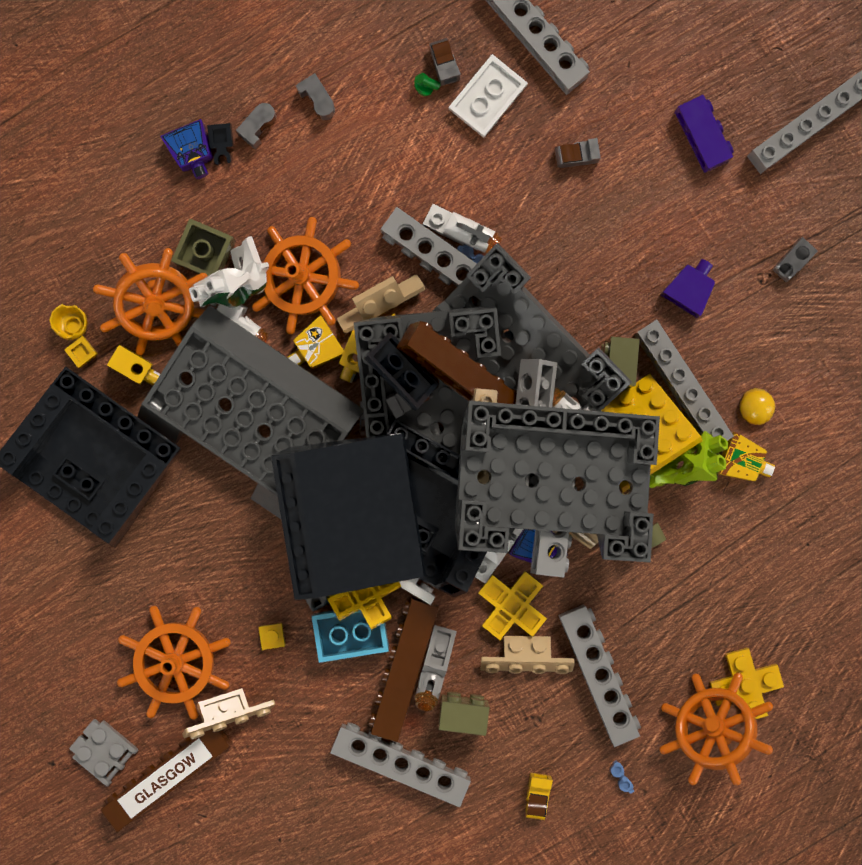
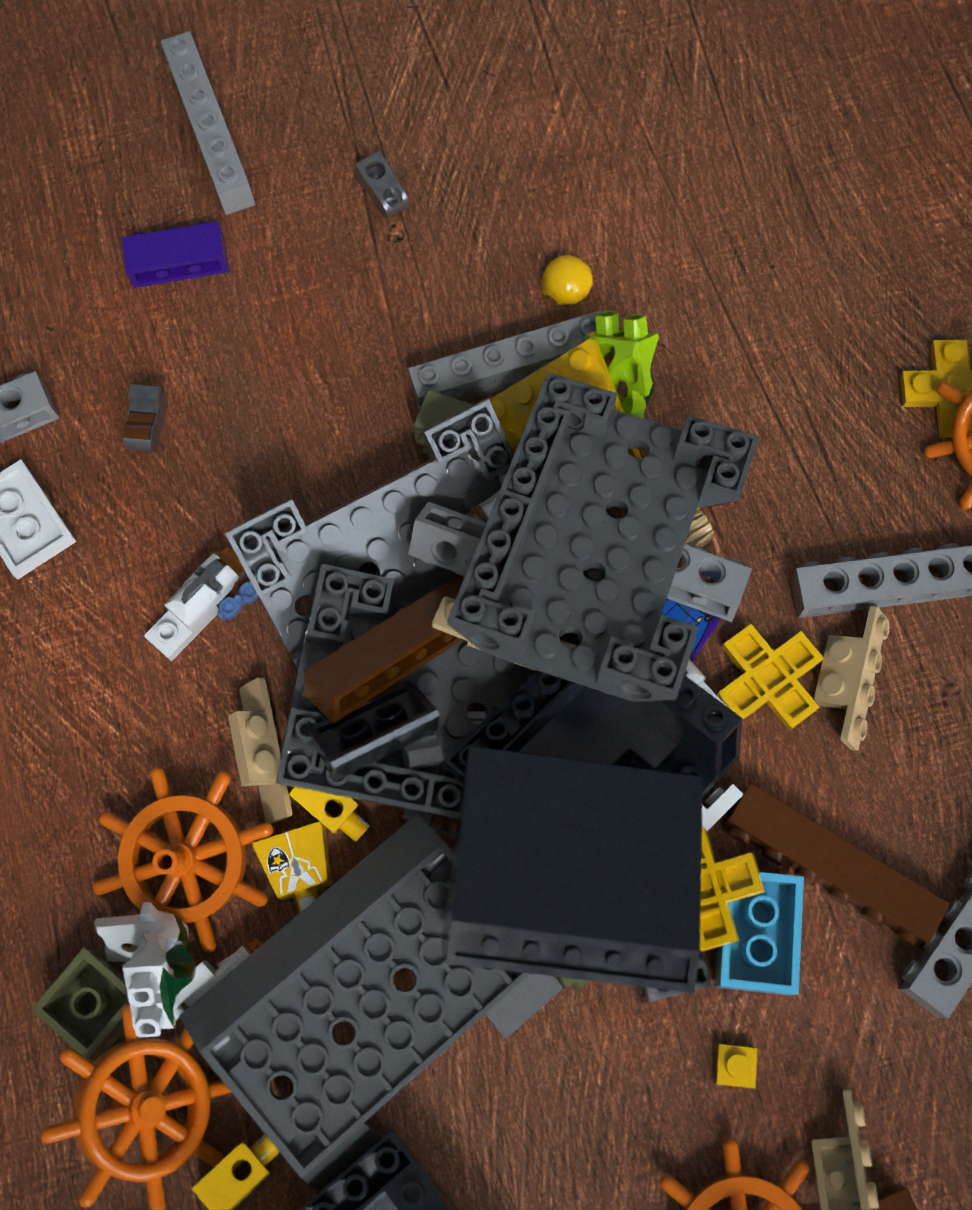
camera: 65 degrees left, 15 degrees down
light grey brick [381,207,481,307] -> none
light grey plate [414,625,457,711] -> none
olive brick [439,692,490,736] -> none
dark purple torso [660,259,715,318] -> none
torso [718,432,775,481] -> none

